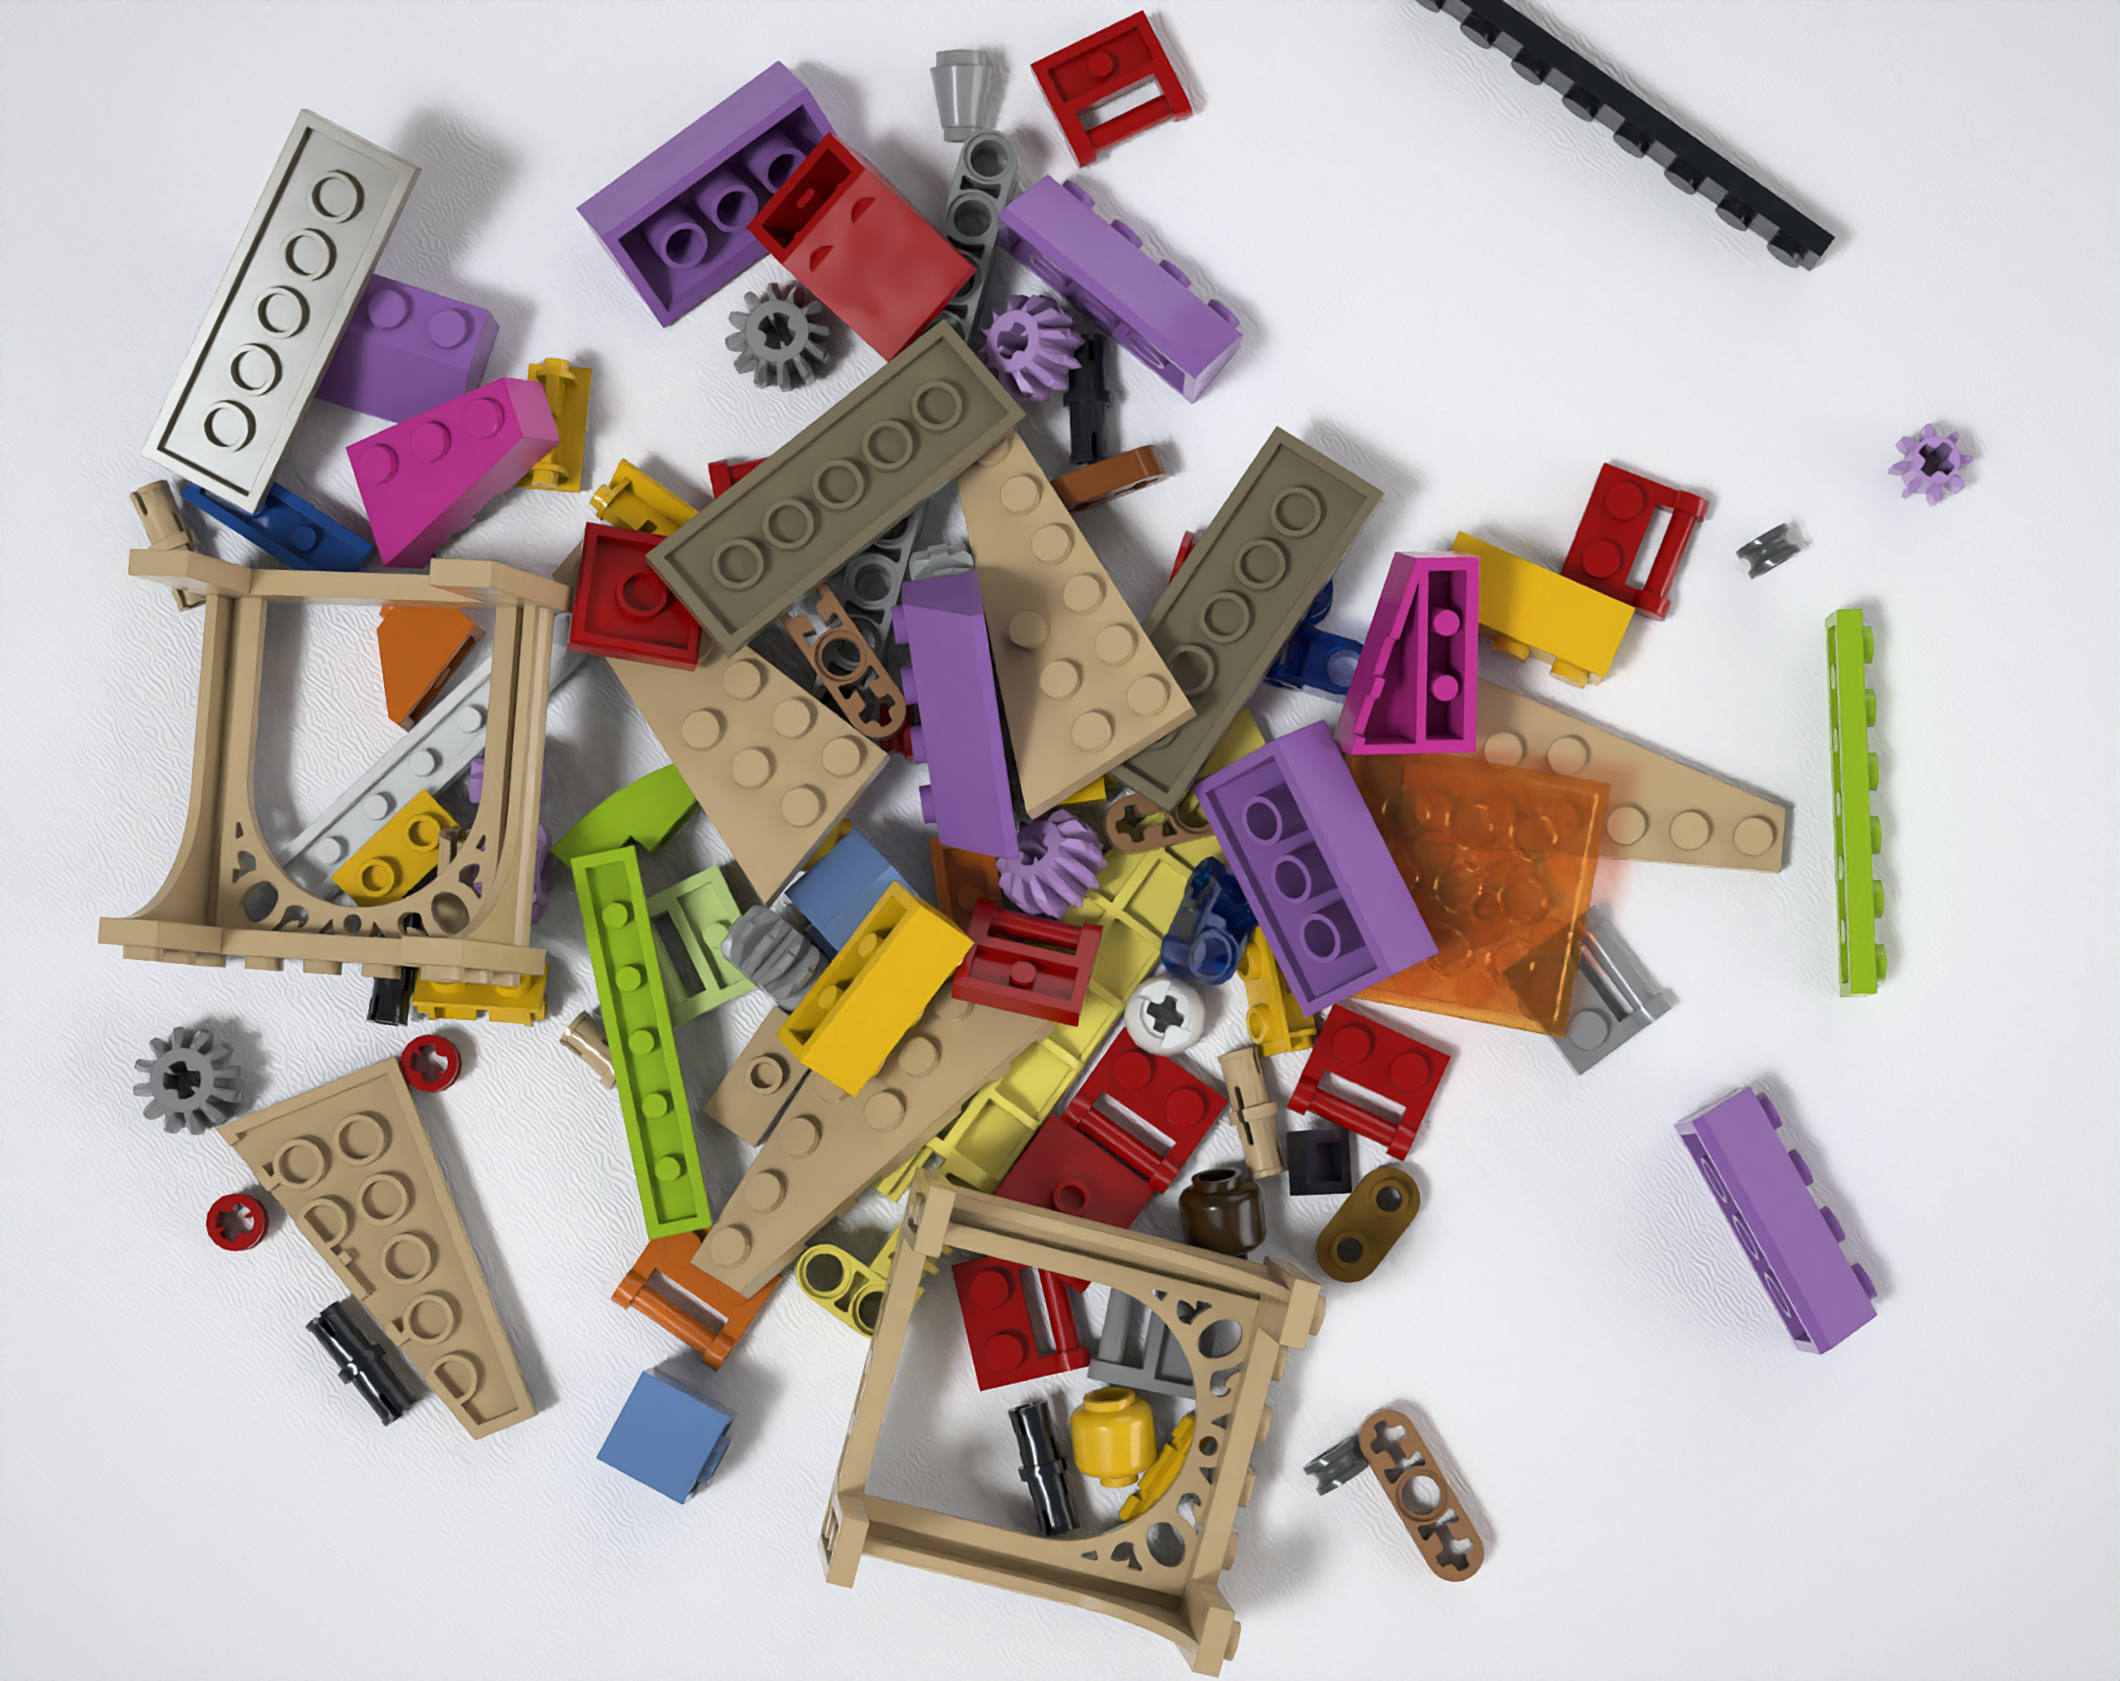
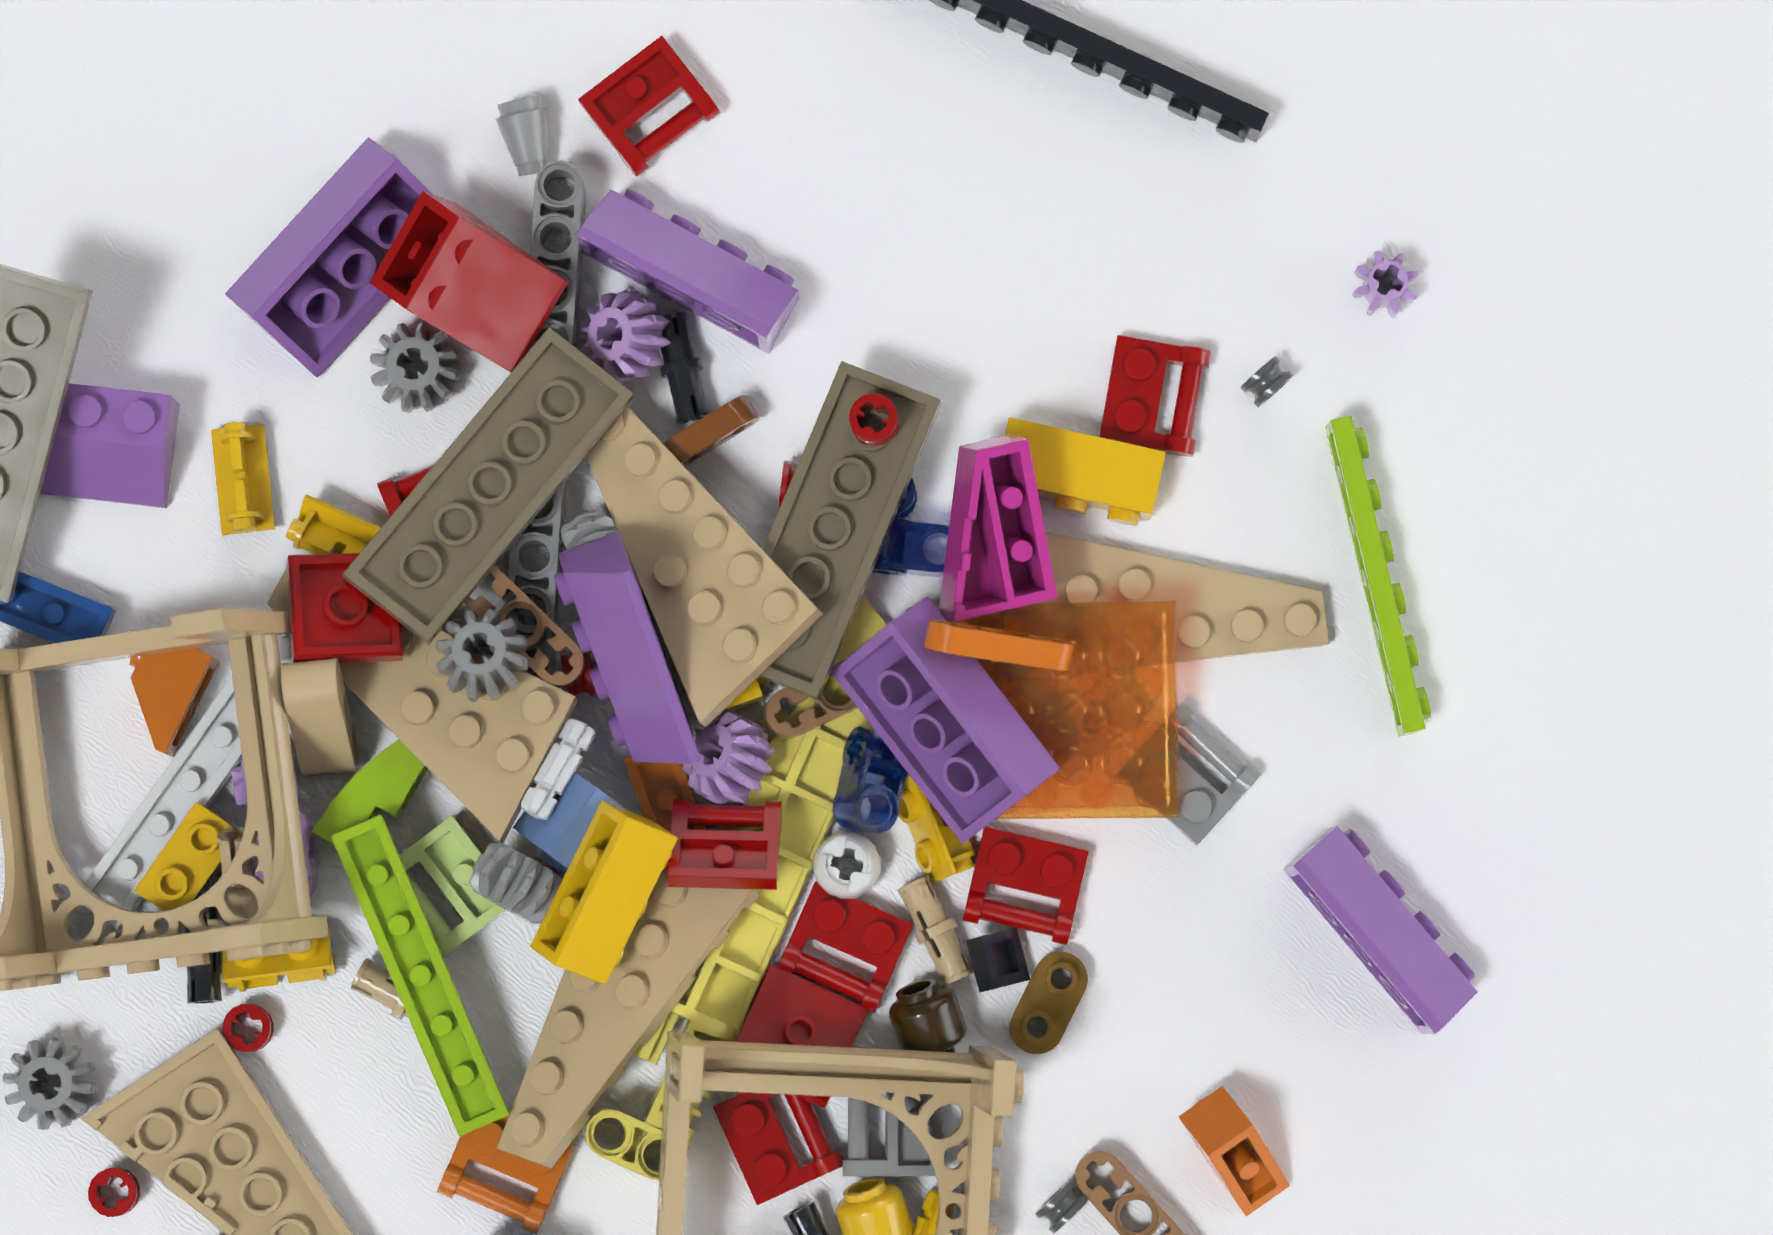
camera: 20 degrees left, 0 degrees up
dark pink wedge [345,377,561,569] -> none
tan plate [702,1005,810,1148] -> none
none -> tan beam [281,658,358,776]
none -> light grey gear [436,608,529,702]
none -> white axle [521,718,595,820]
none -> red bush [849,393,899,446]
none -> orange beam [924,619,1075,671]
none -> orange slope [1178,1086,1290,1217]

